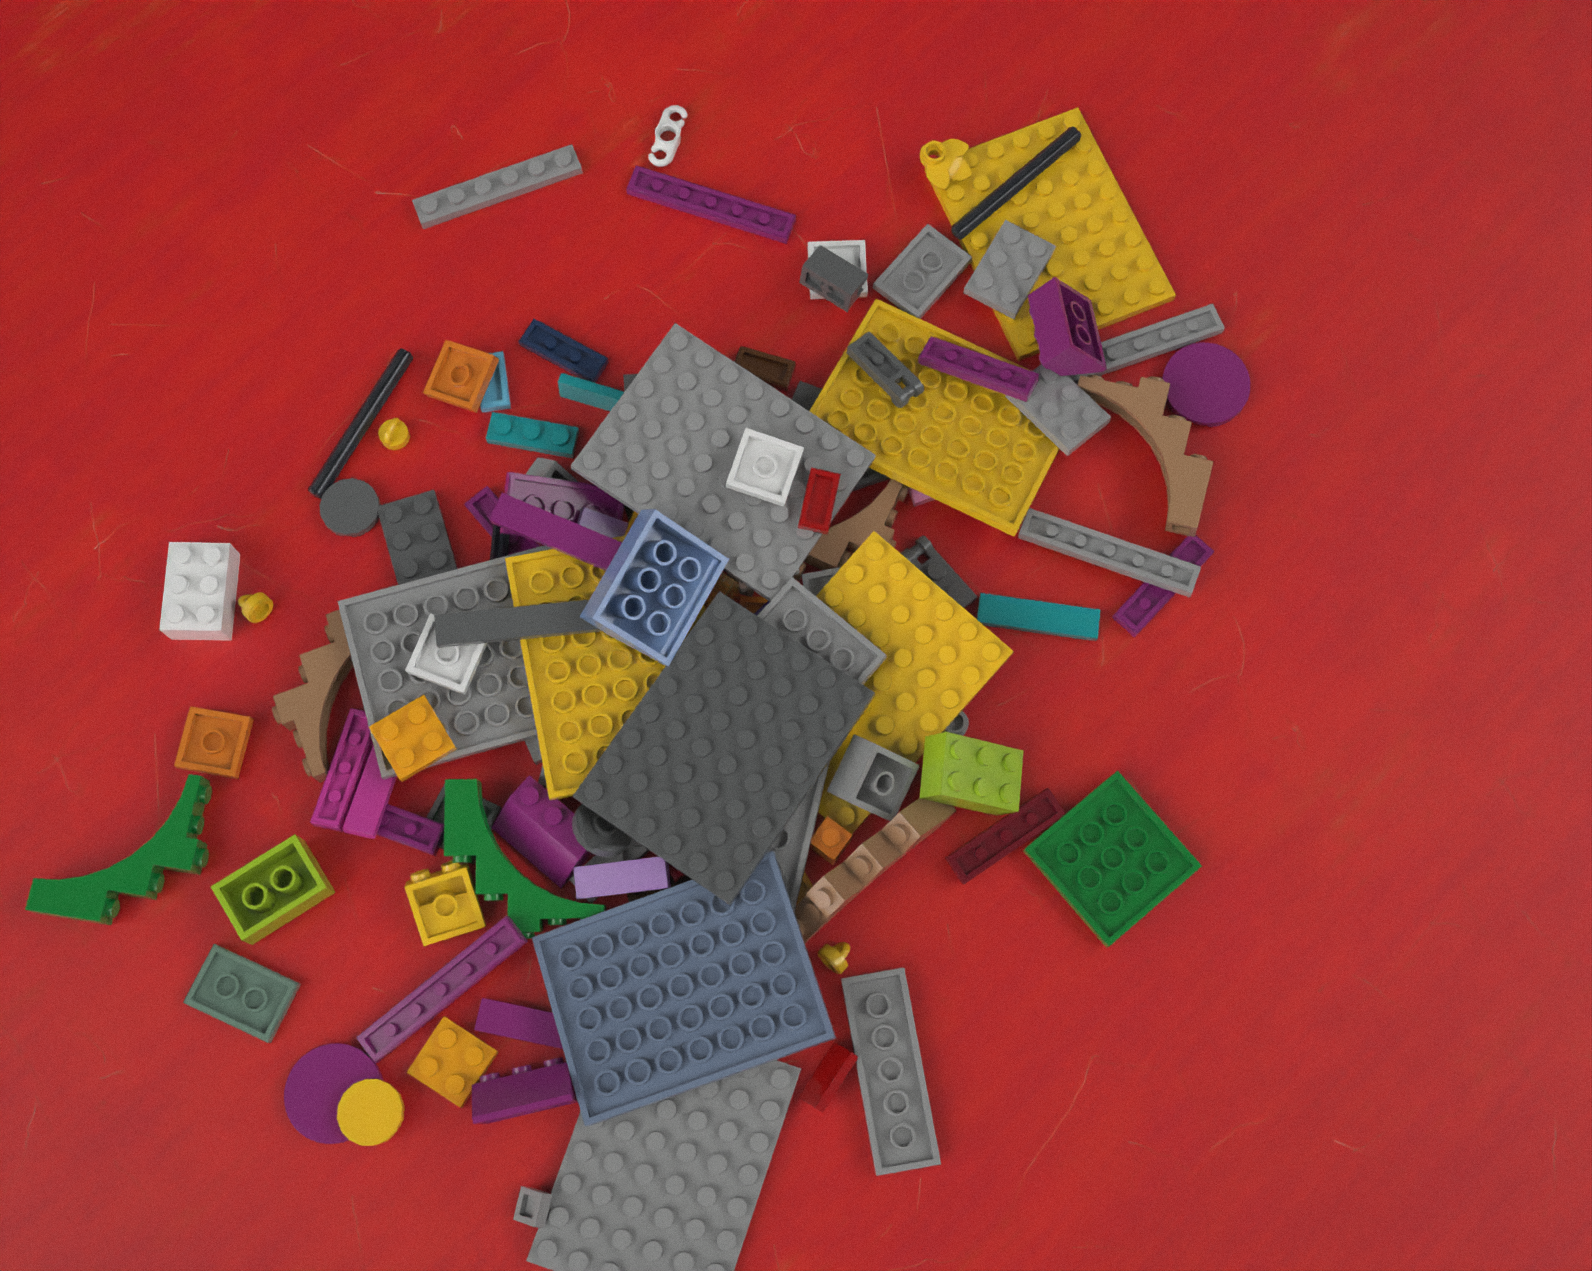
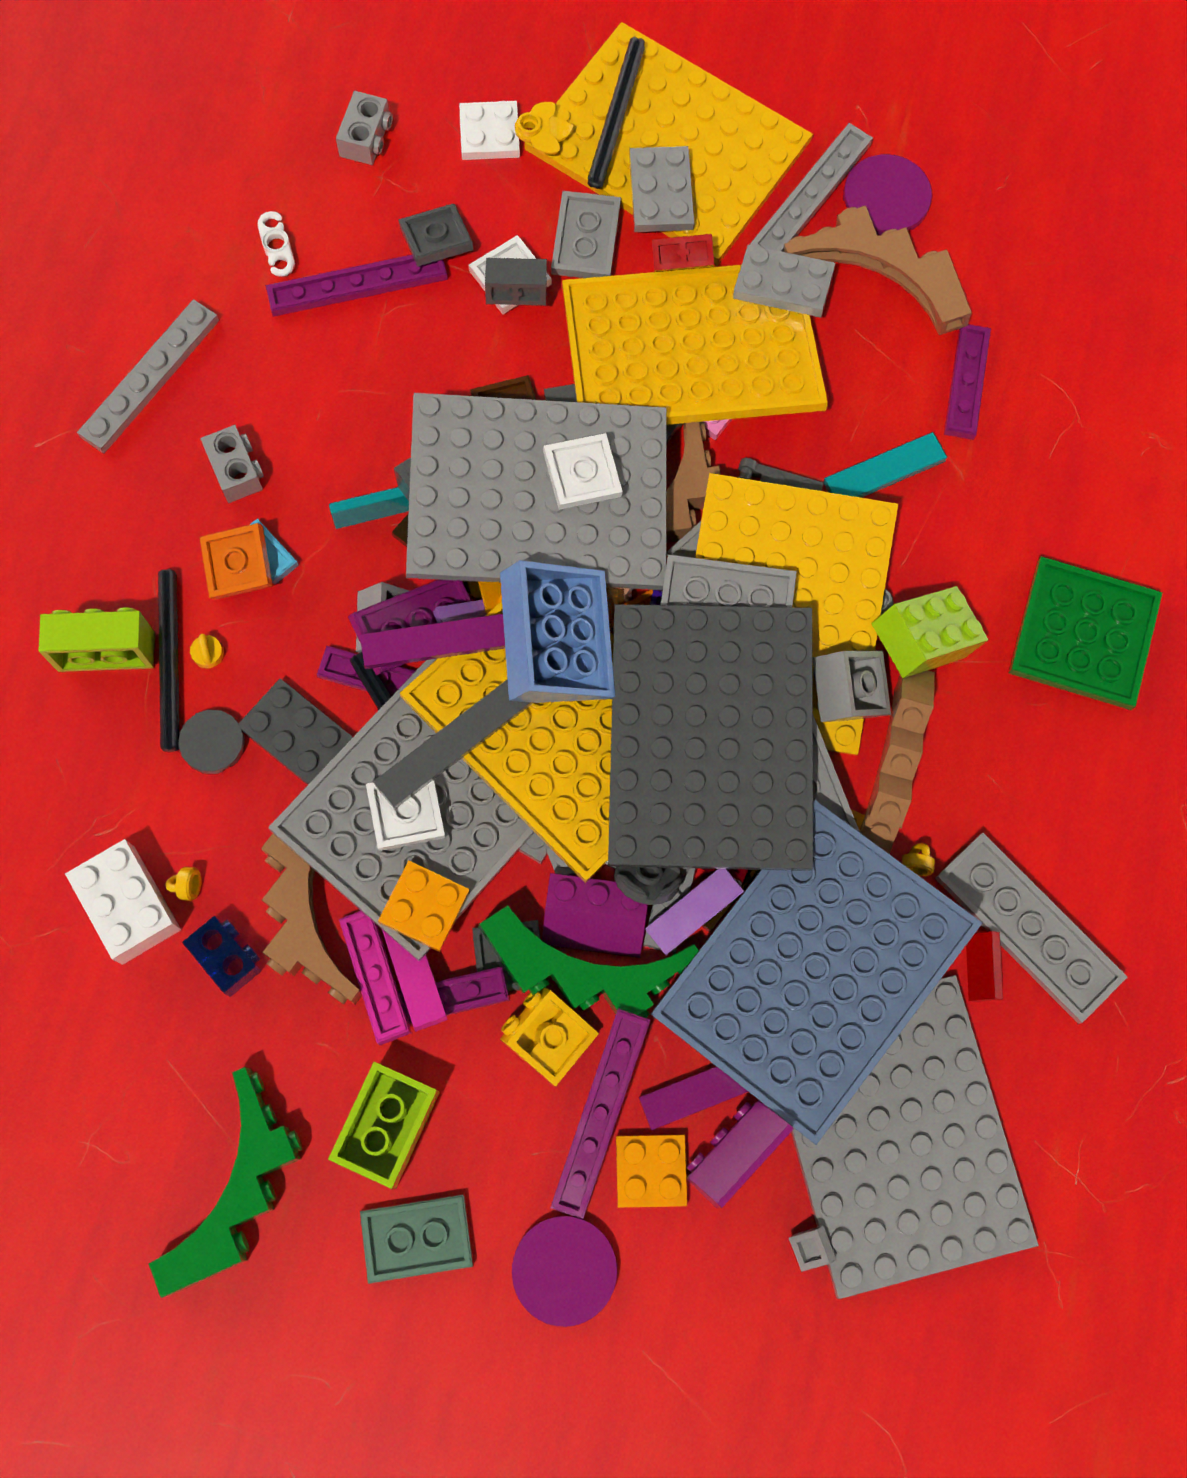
camera: 35 degrees left, 0 degrees up
orange plate [174,706,254,779] -> none
yellow tile [337,1079,404,1146] -> none
teal plate [486,412,579,459] -> none
dark blue tile [519,319,609,383] -> none
red tile [798,467,841,535] -> none
orange brick [810,816,853,865] -> none
dark grey plate [846,331,924,408] -> none
magenta tile [918,336,1039,402] -> none
dark red plate [945,788,1066,884] -> none
light grey plate [1018,508,1201,597] -> none
magenta slope [1028,277,1107,376] -> none
none -> lime brick [39,607,155,672]
none -> clear blue brick [182,916,262,997]
none -> light grey brick [200,425,264,503]
none -> light grey brick [336,91,393,165]
none -> dark grey tile [398,203,473,267]
none -> white plate [459,101,520,160]
none -> red hinge [652,234,714,272]

